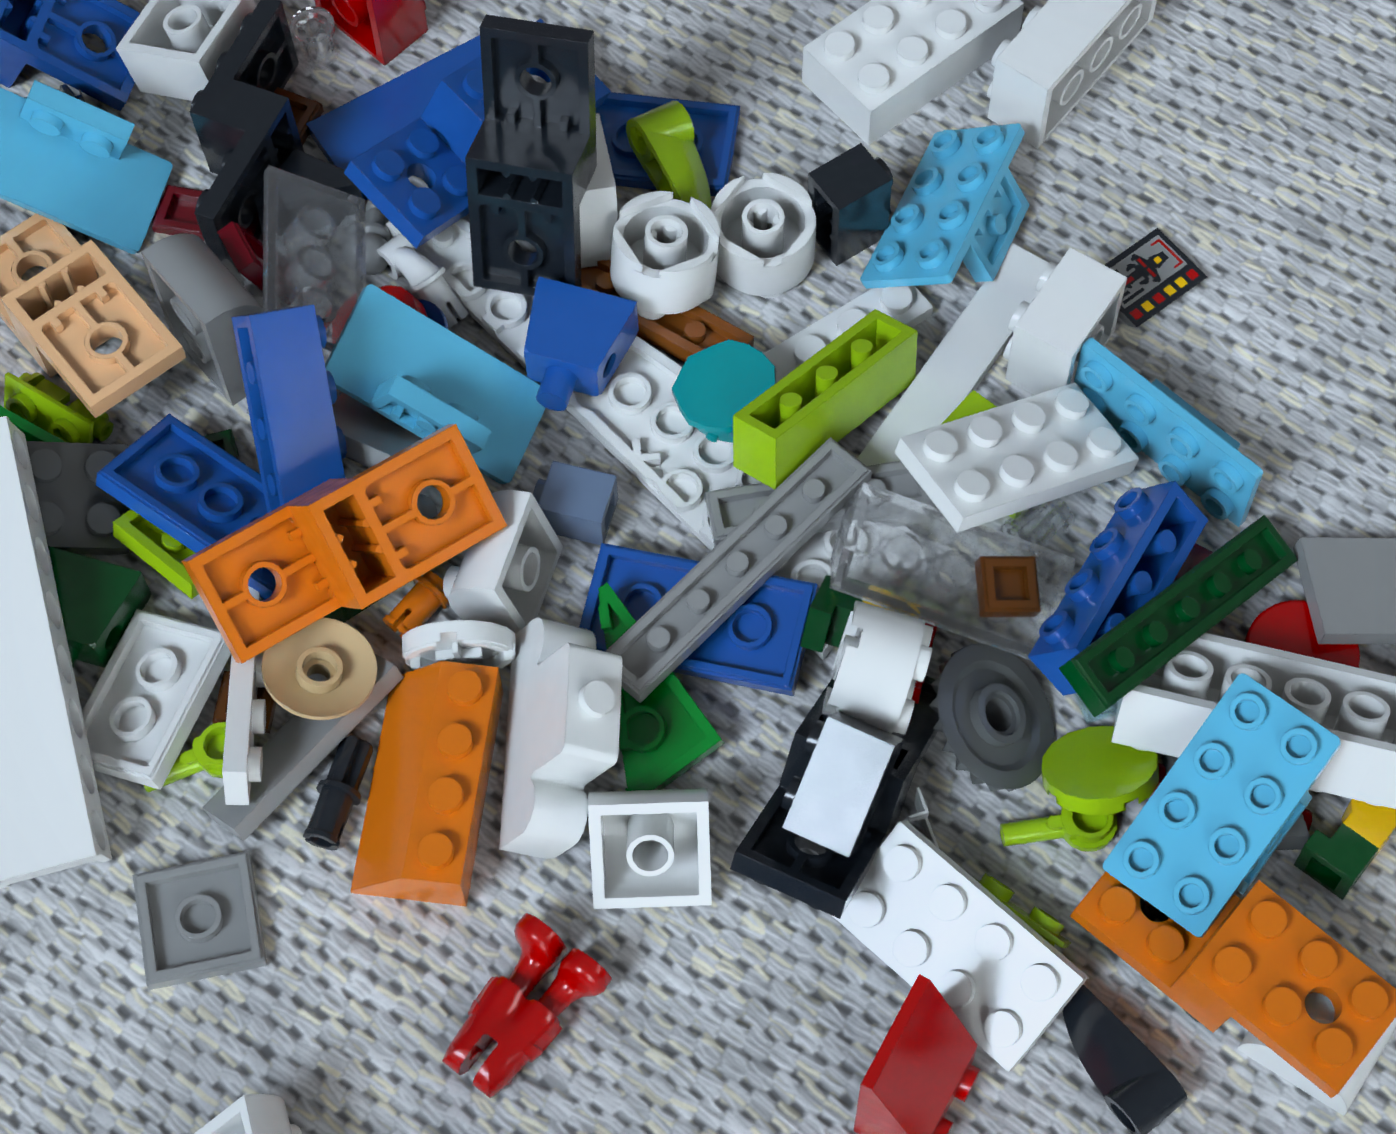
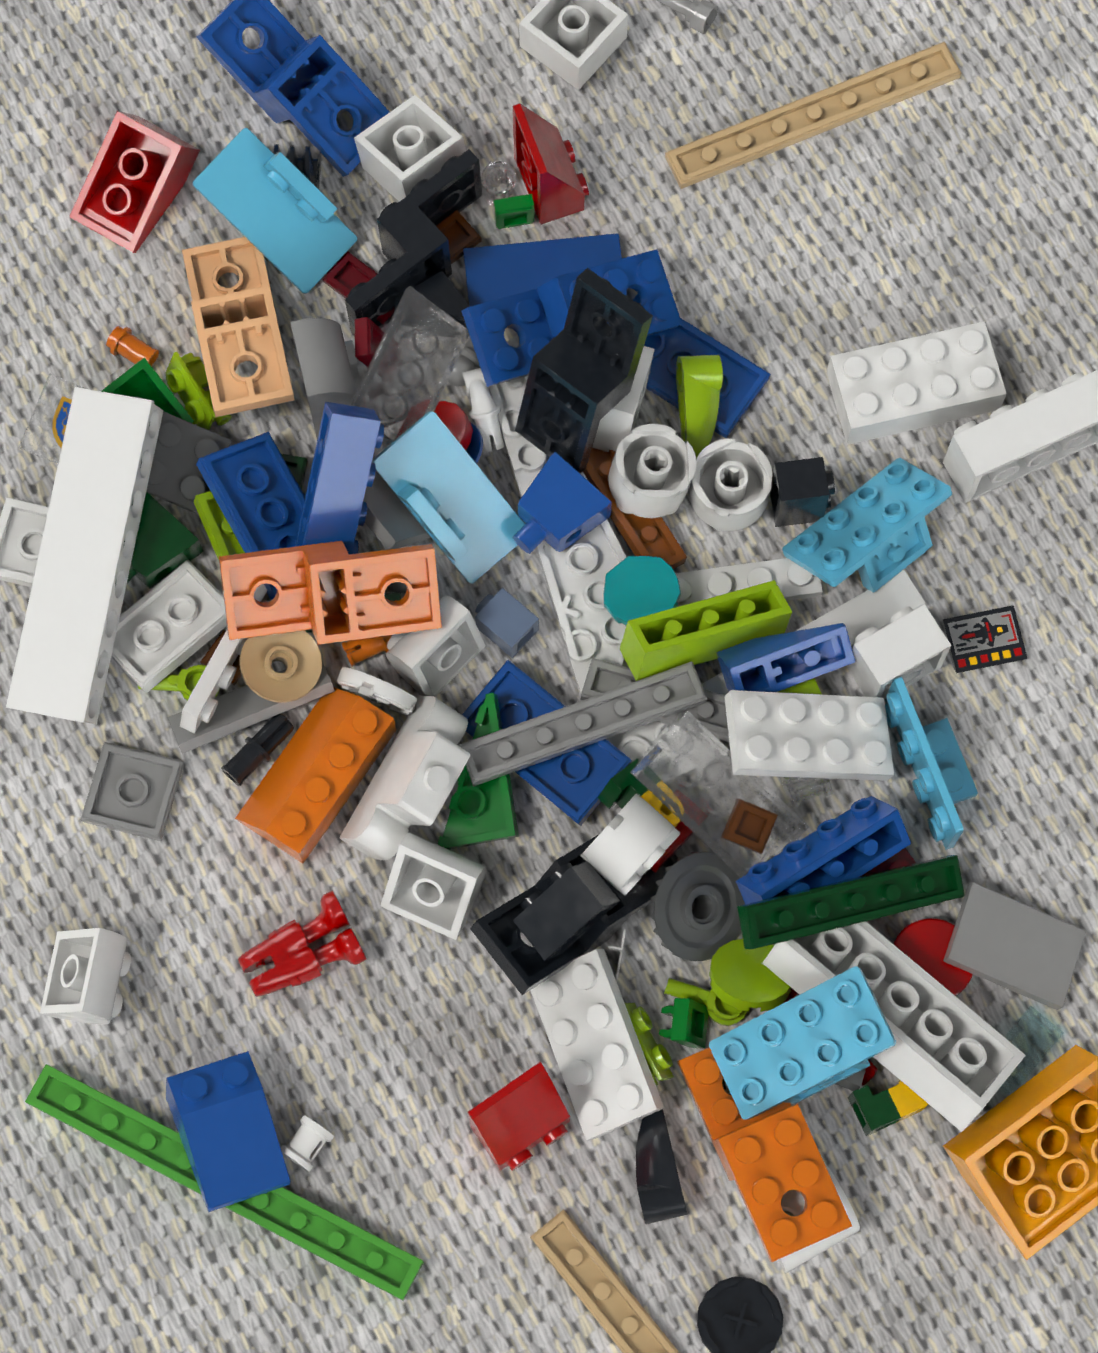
camera: 25 degrees right, 10 degrees up
none -> green tile [493,194,534,229]
none -> green tile [659,998,709,1049]
none -> blue slope [716,623,856,692]

